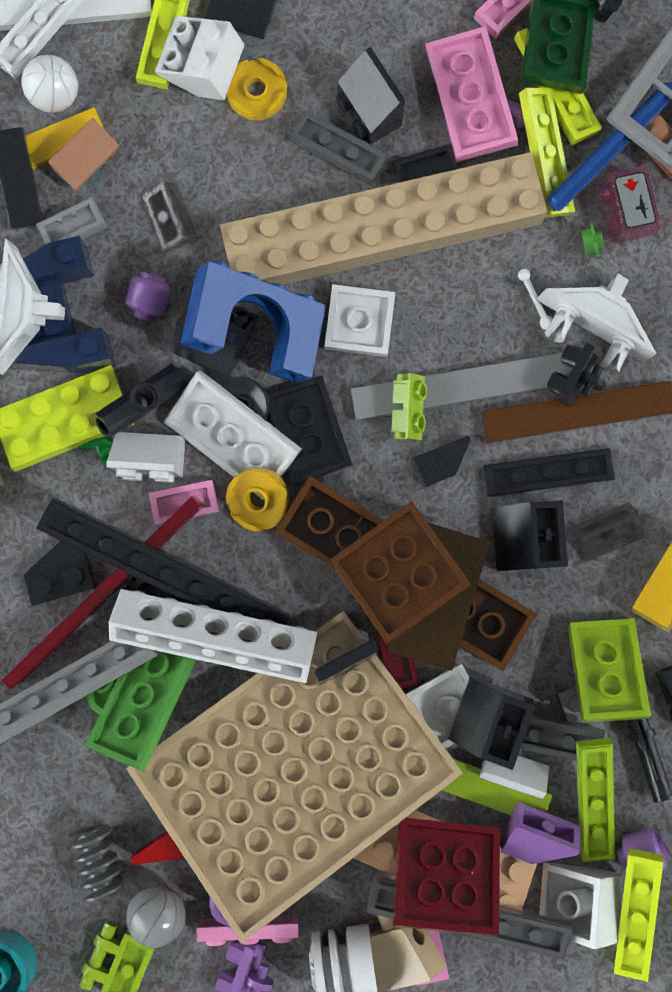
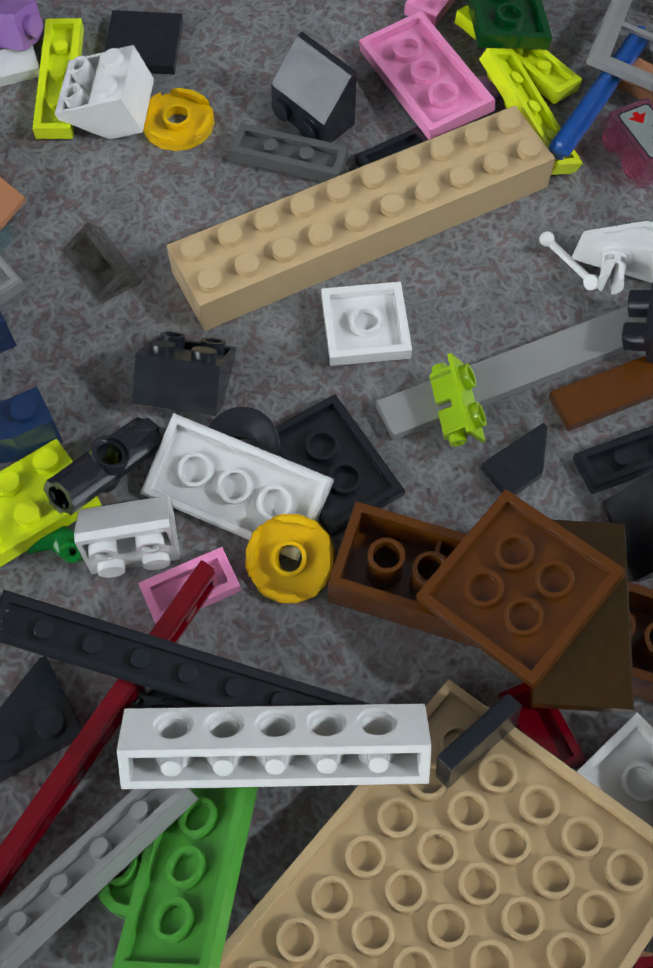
camera: 15 degrees left, 20 degrees down
medium lavender head [125,271,171,321] -> none
arch [180,261,326,383] -> none
bright green plate [581,222,605,257] -> none

